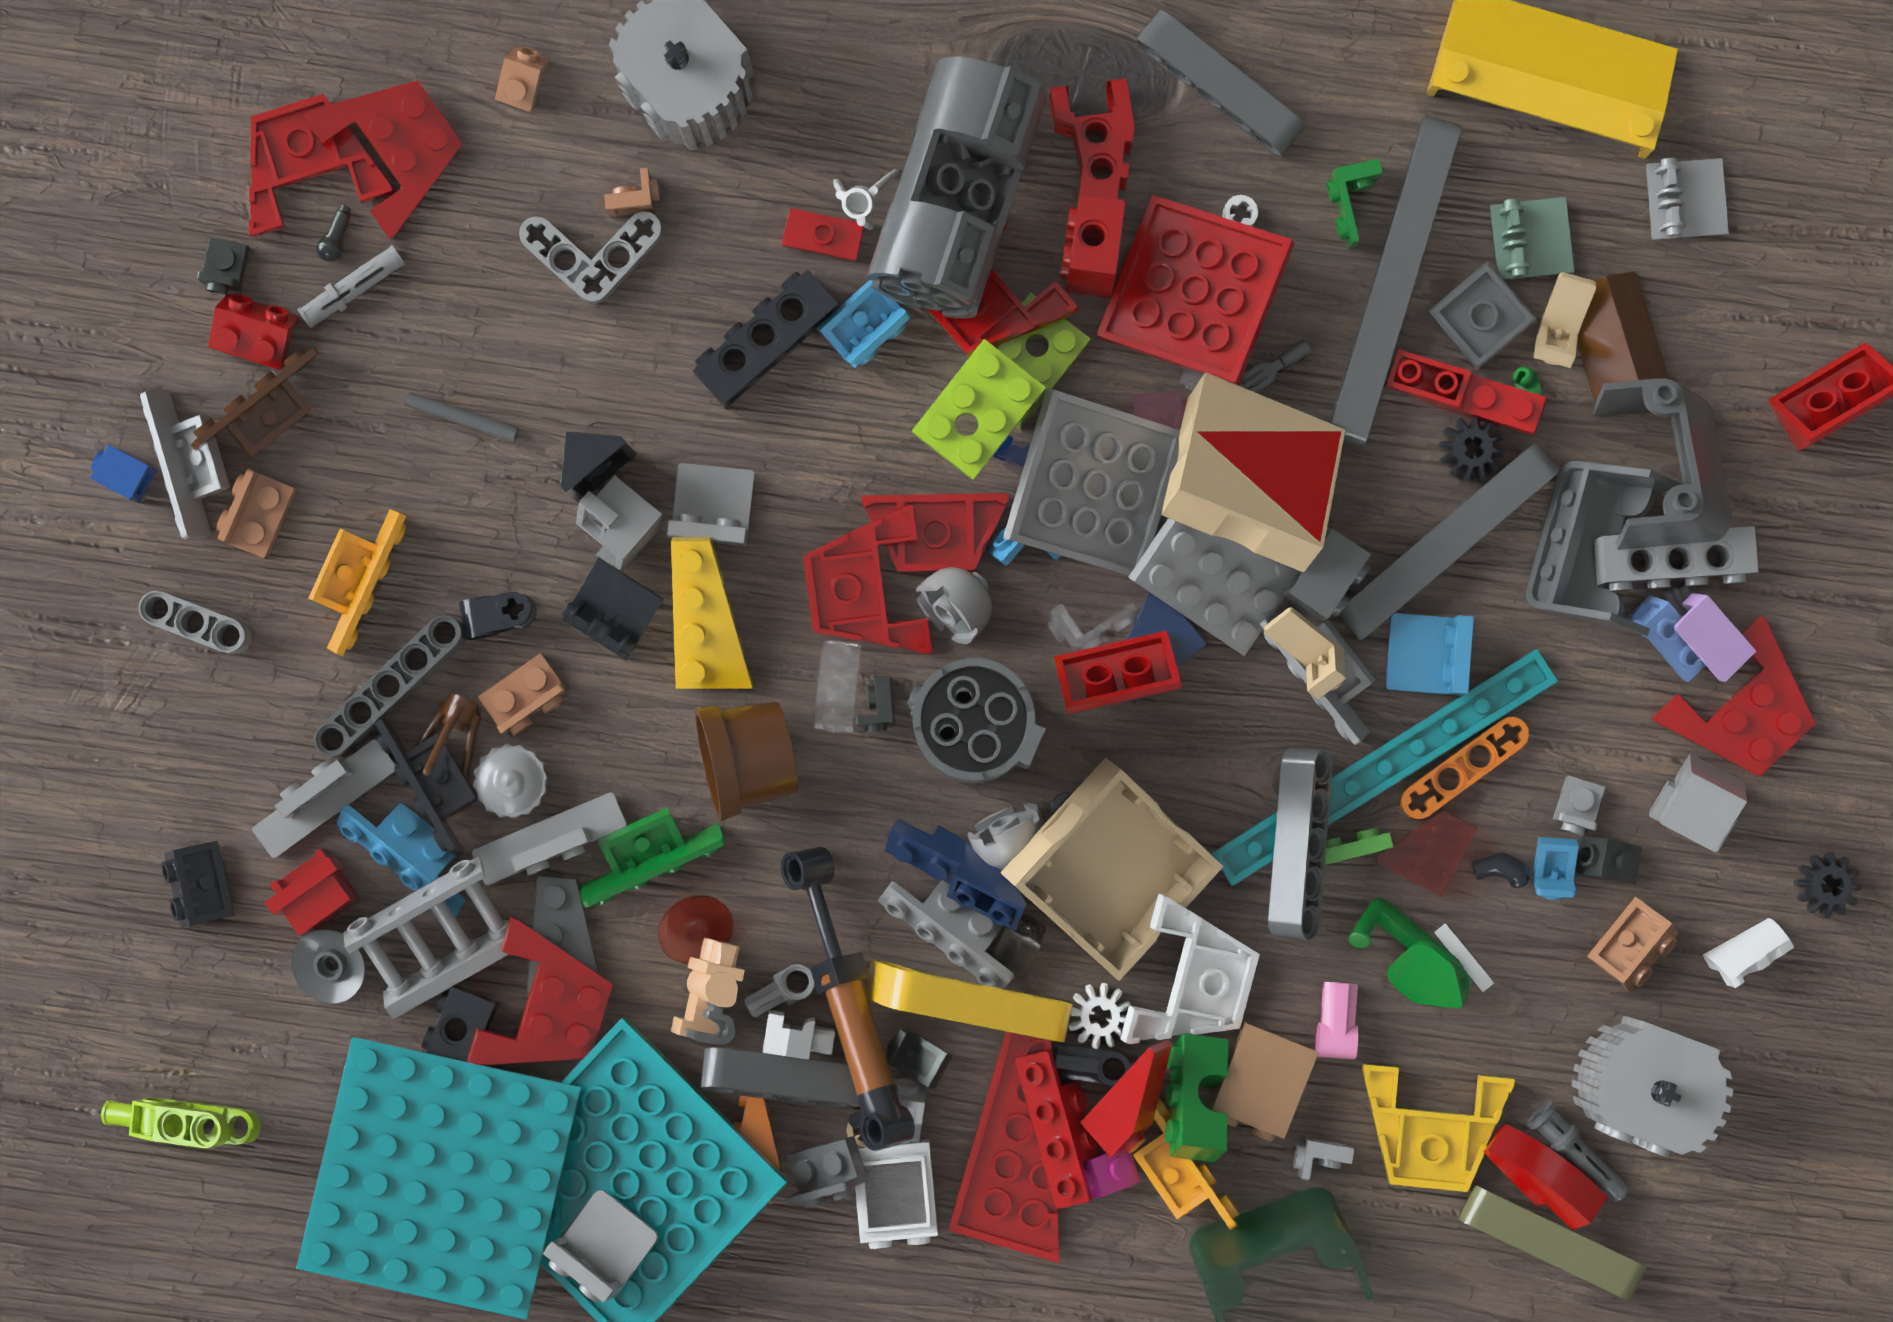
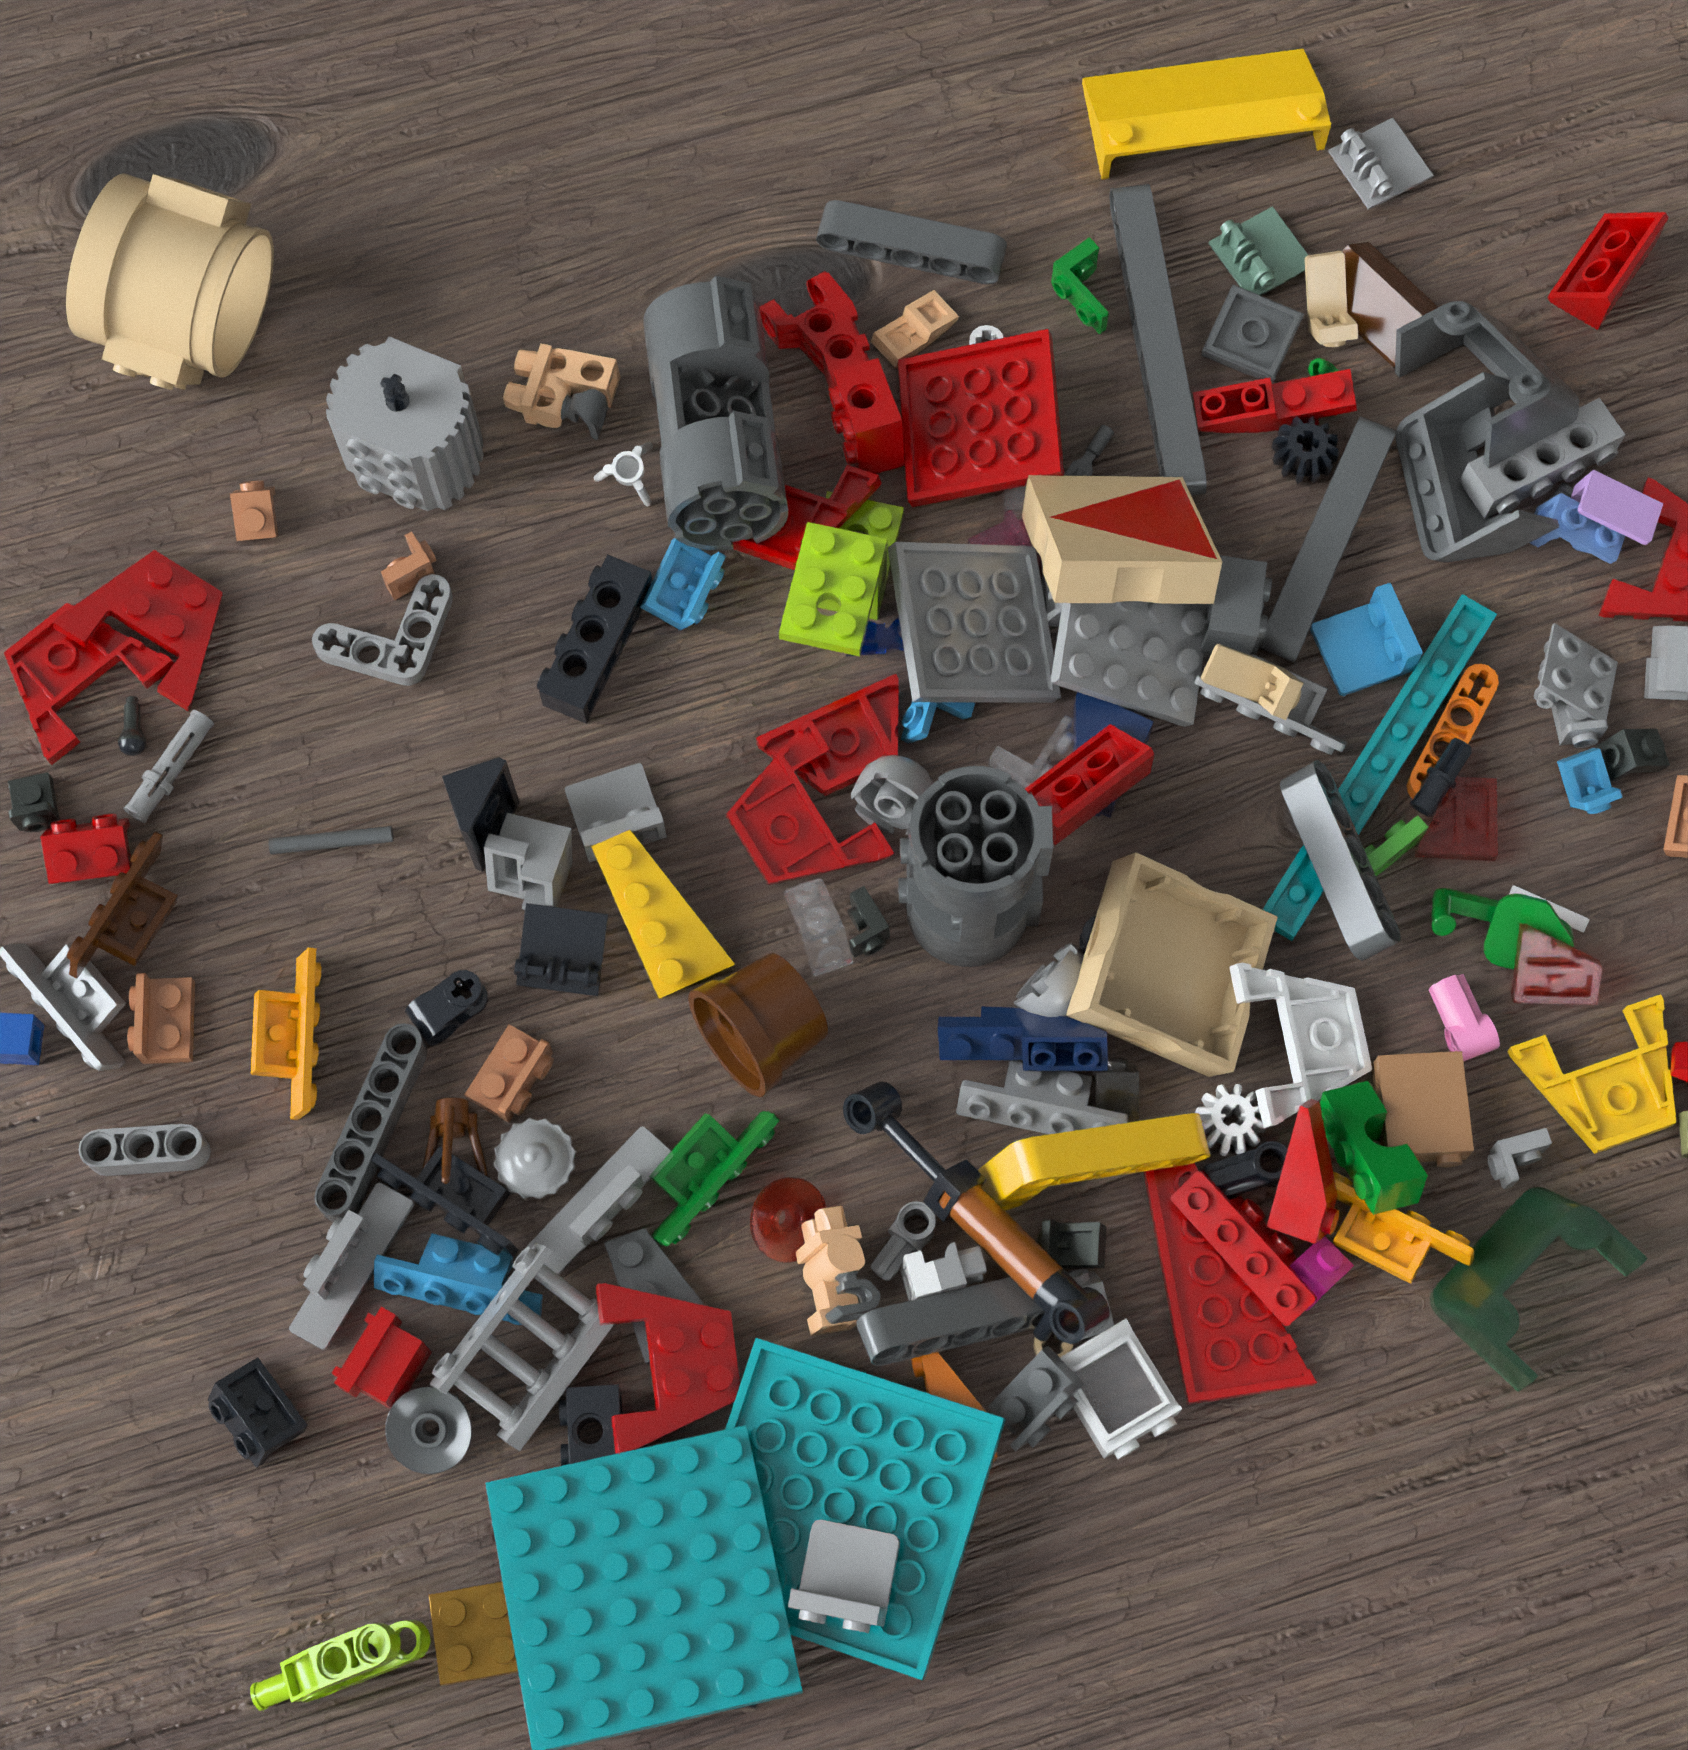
camera: 30 degrees left, 15 degrees down
red plate [782,208,864,263] -> none
black arm [1471,852,1529,889] -> none
none -> pearl gold plate [429,1582,518,1686]
none -> light nougat hips [503,343,621,440]
none -> light nougat slope [871,290,959,369]
none -> black axle [1409,738,1472,817]
none -> clear red wing [1511,924,1603,1005]
none -> light grey hinge [1534,623,1618,720]

